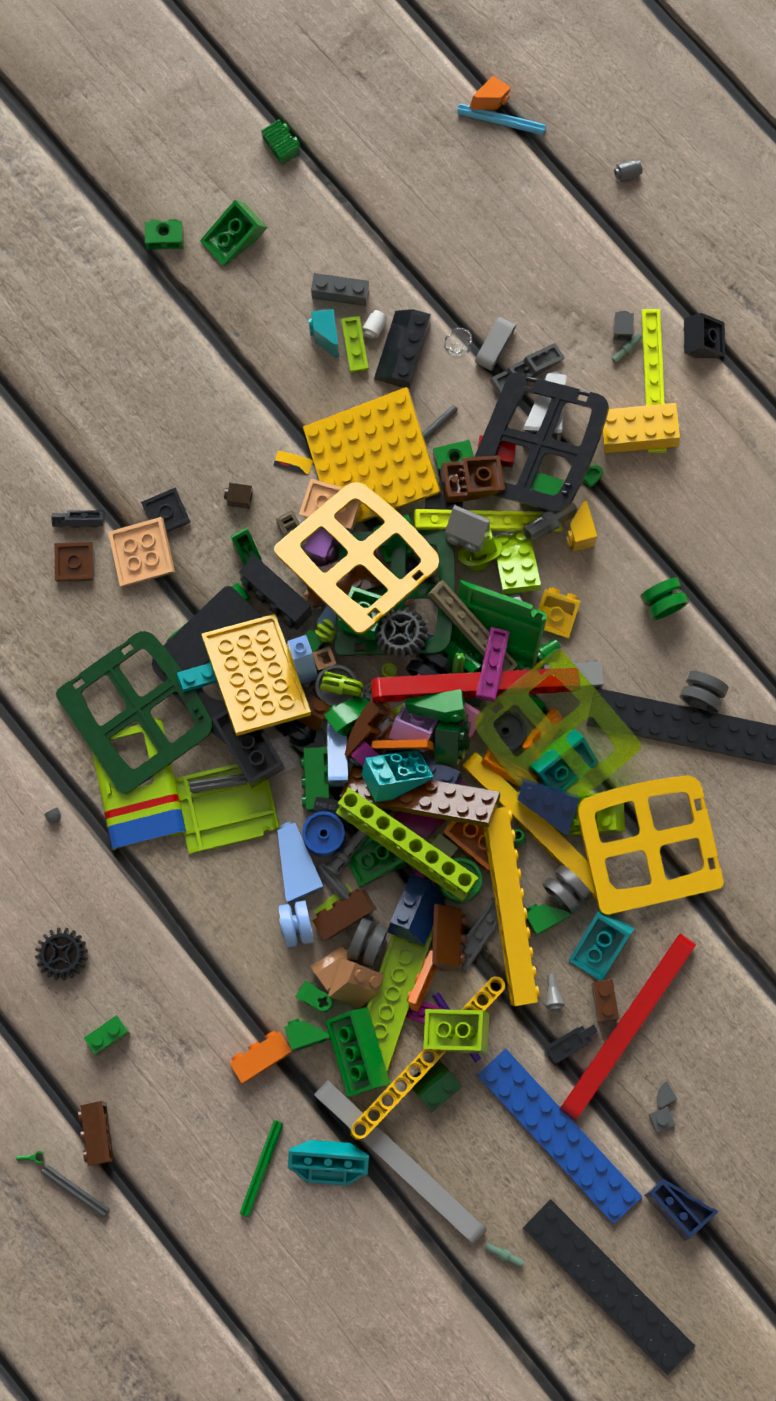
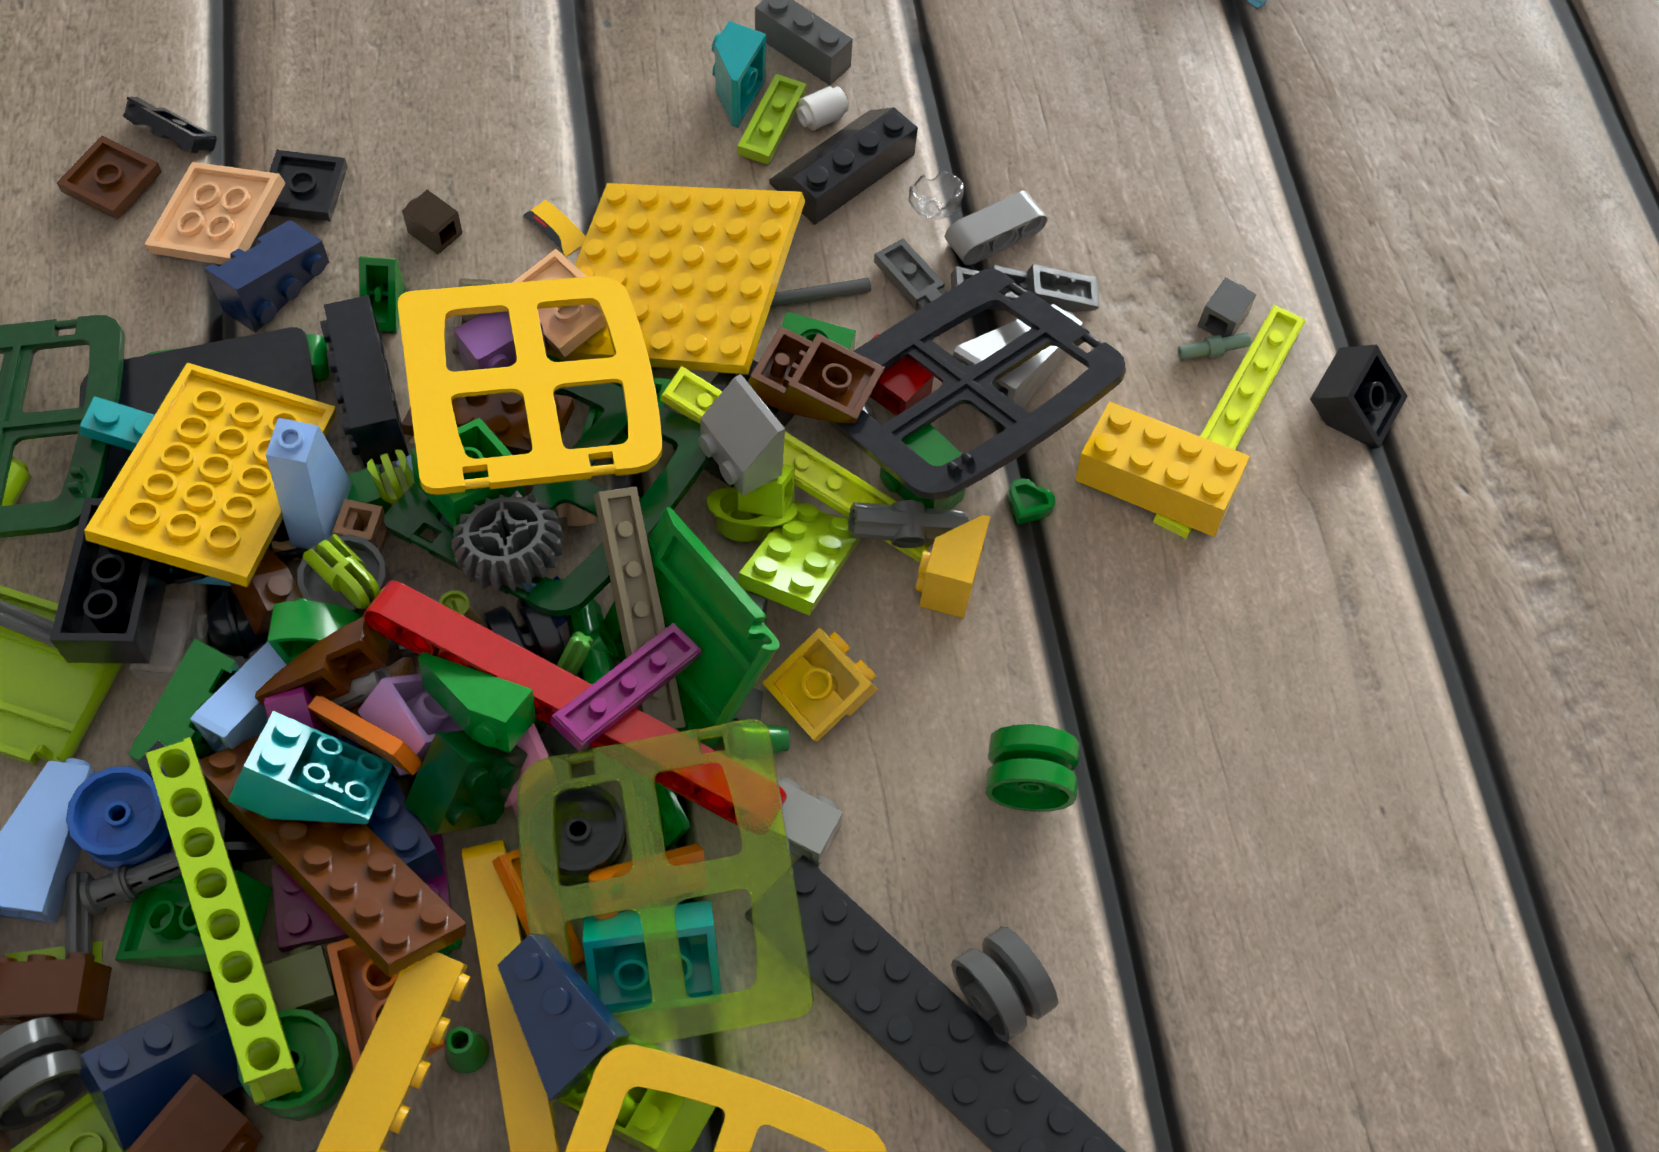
camera: 25 degrees right, 15 degrees down
dark grey brick [614,159,643,182] -> none
none -> dark blue wedge [204,220,329,333]
none -> dark grey hinge [874,238,946,310]

